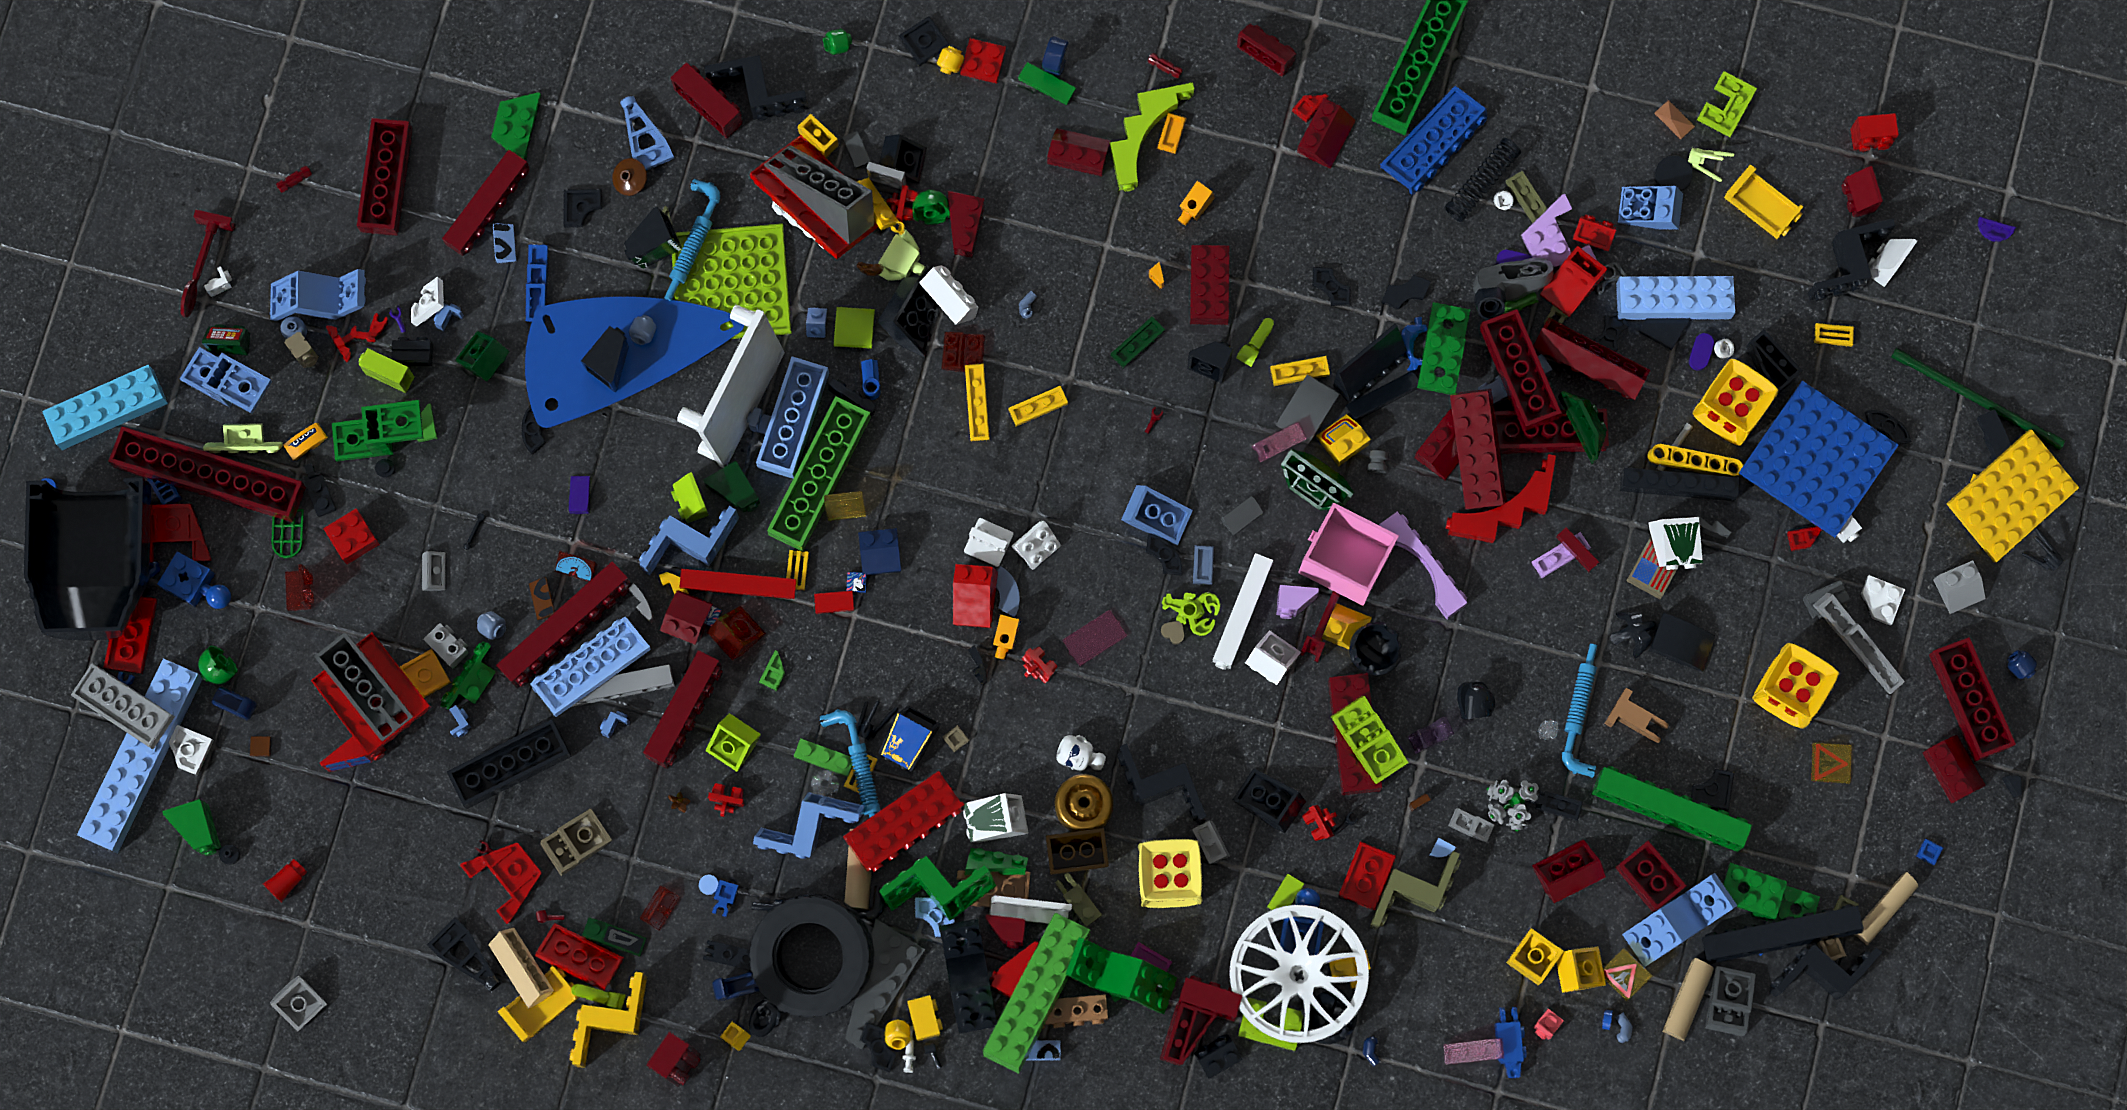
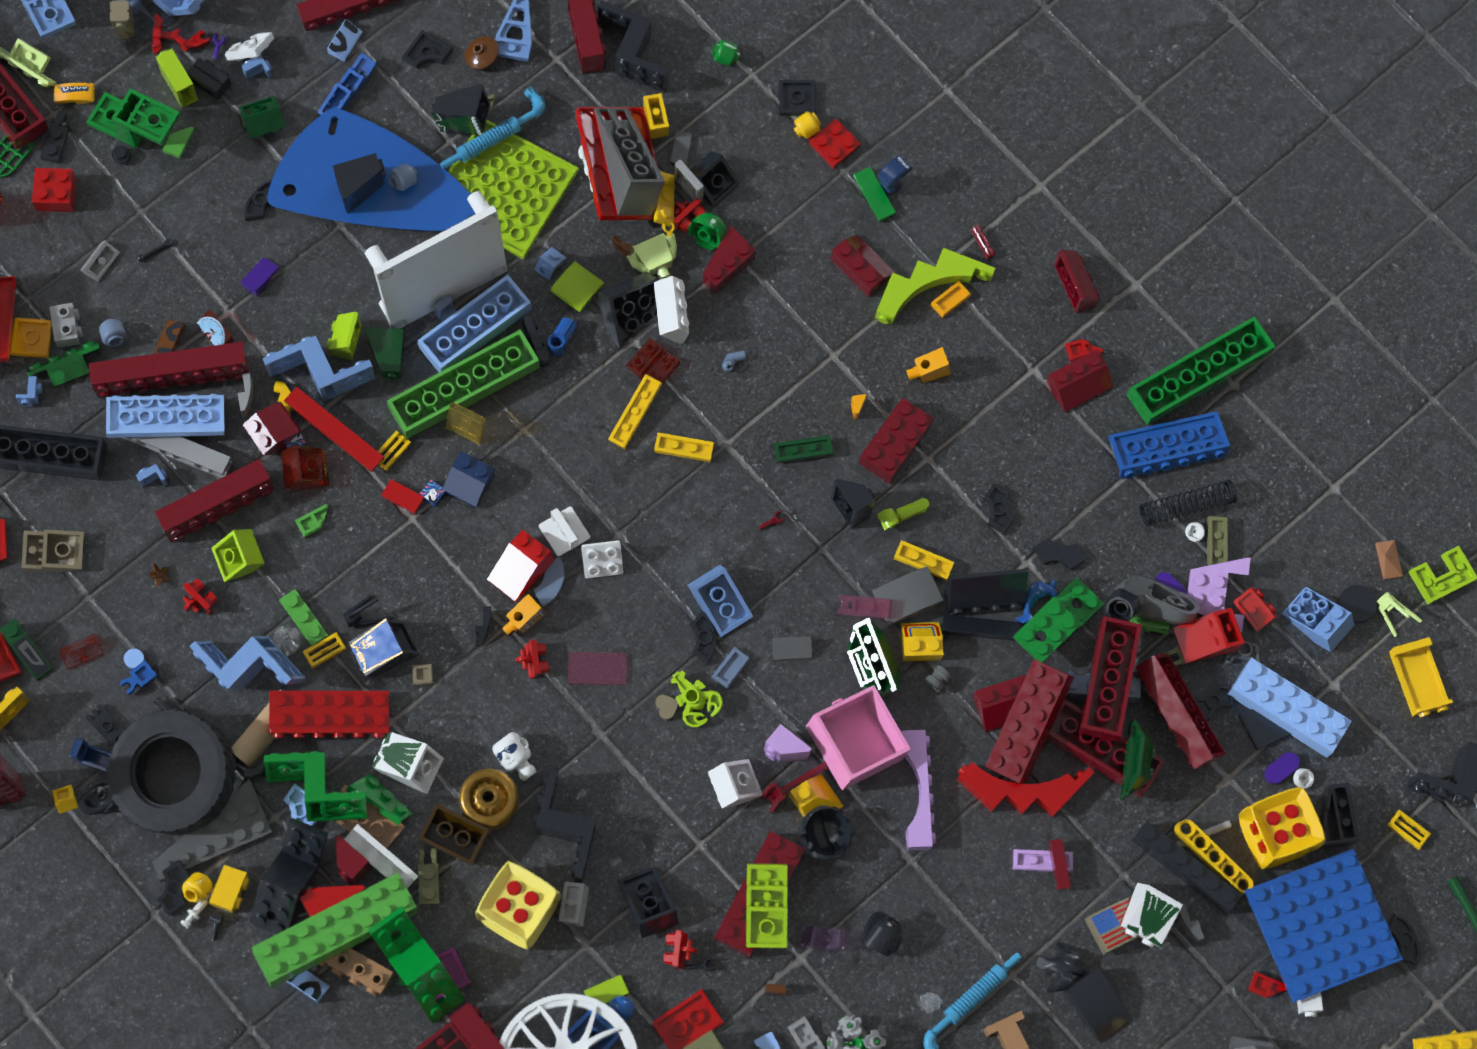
camera: 25 degrees right, 5 degrees down
dark azure piece [820,709,881,818] -> none
white brick [1213,553,1273,670] -> none

